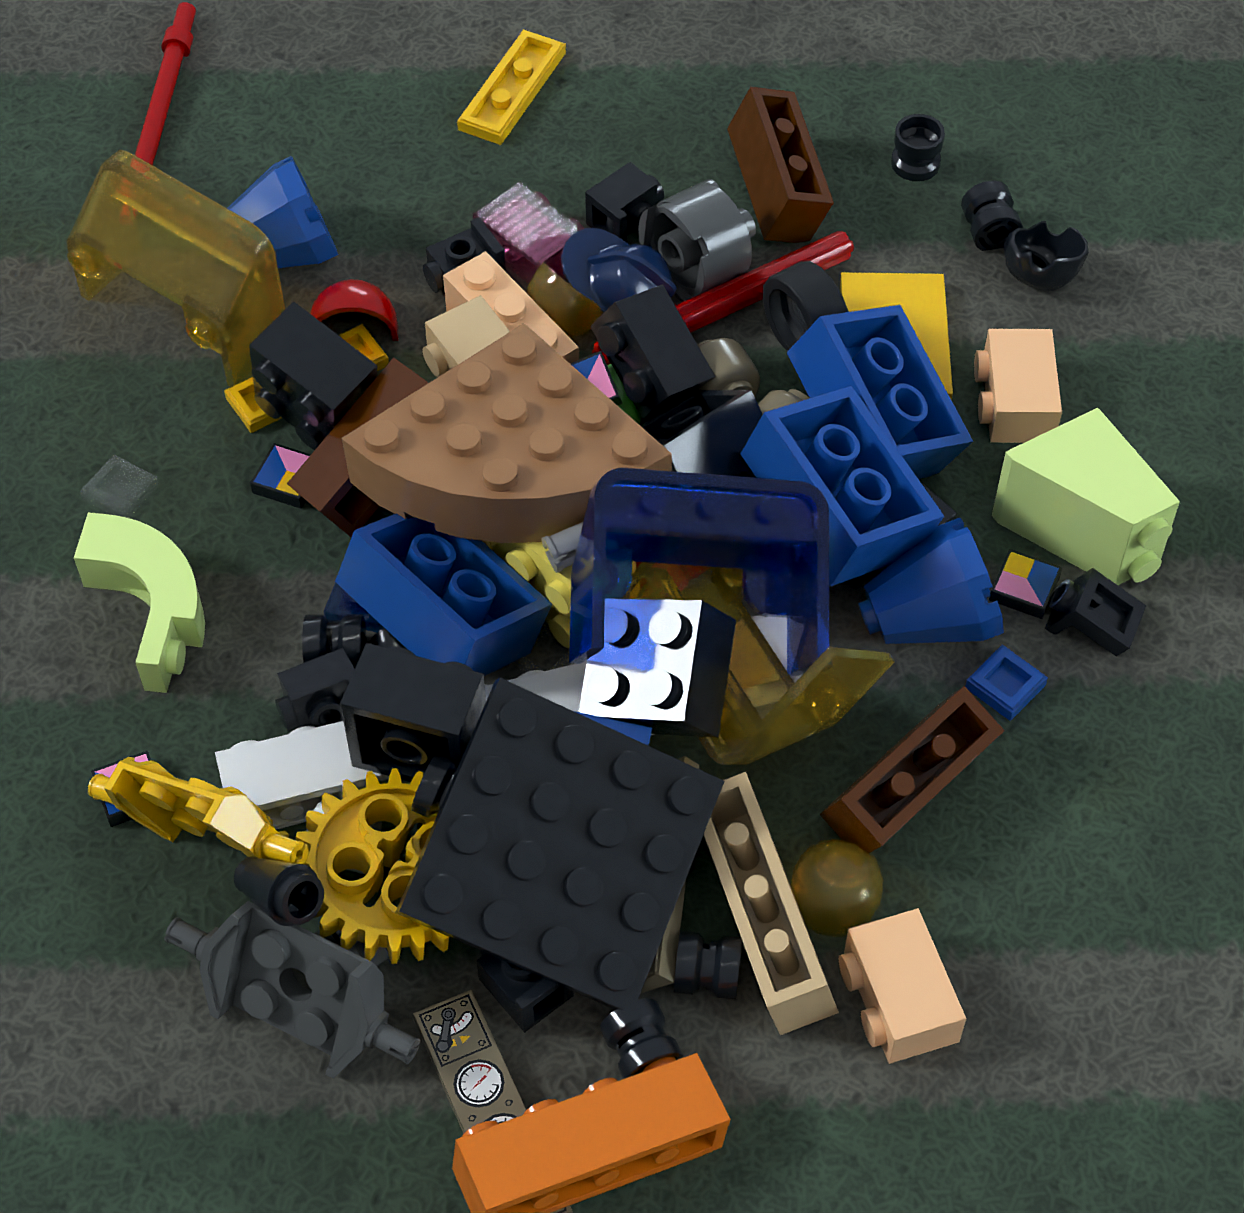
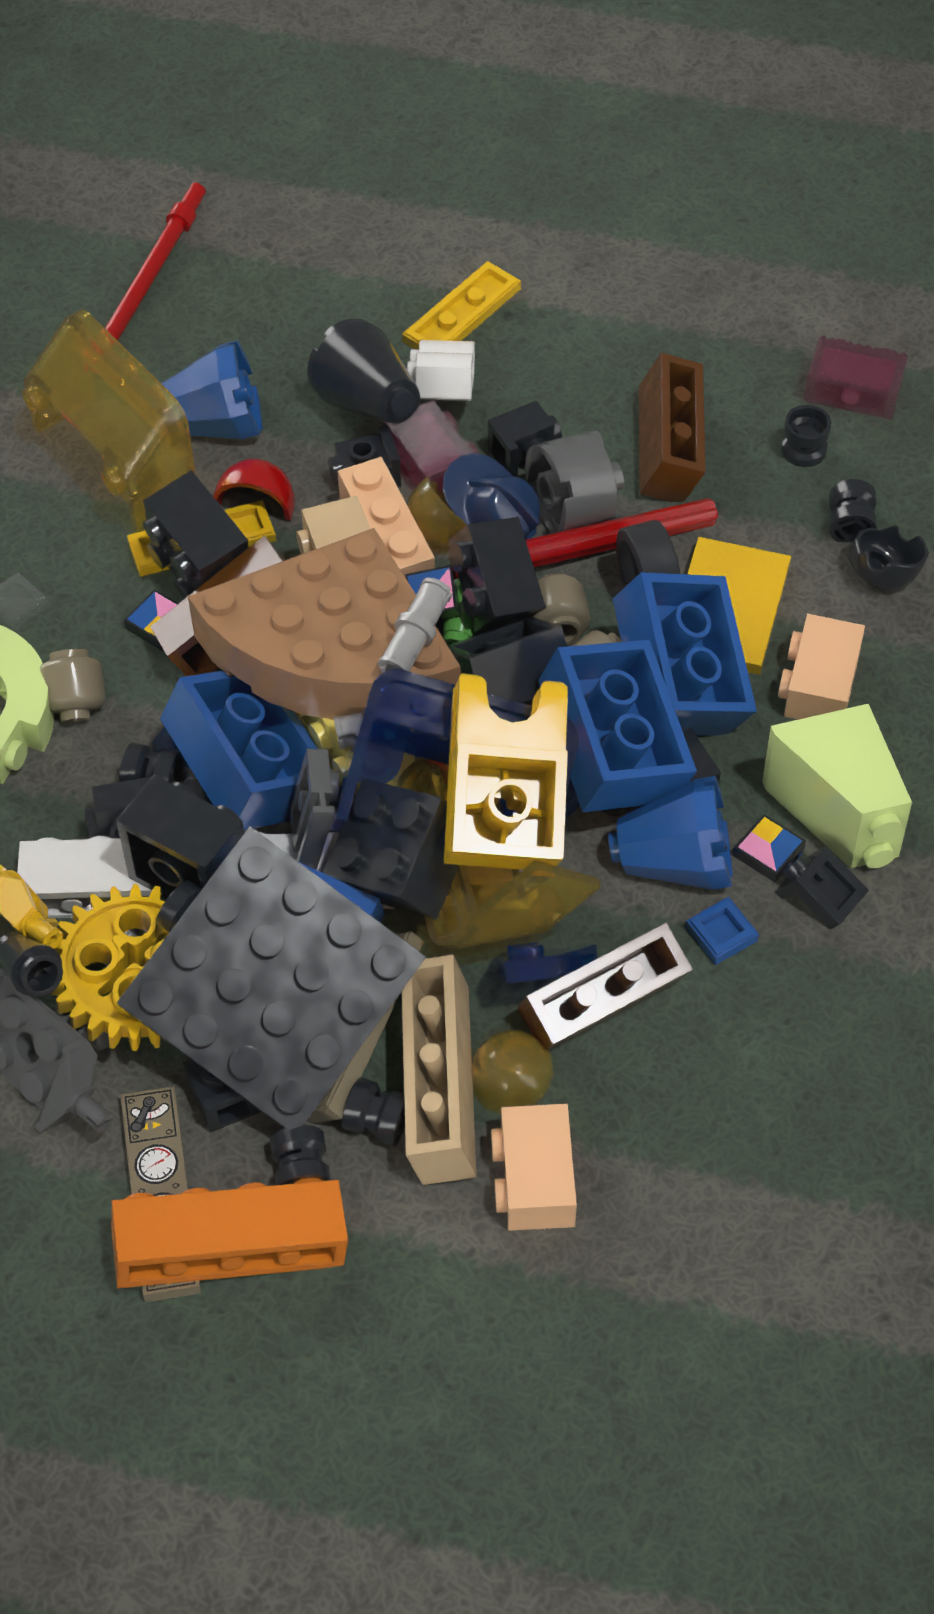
camera: 15 degrees right, 0 degrees up
none -> dark tan head [40,649,106,723]
none -> dark grey plate [289,749,339,870]
none -> black cone [308,319,420,424]
none -> light grey pin [377,577,453,681]
none -> white brick [407,340,475,401]
none -> yellow brick [444,673,568,872]
none -> clear blue wing [495,942,598,983]
none -> clear pink brick [804,336,908,420]

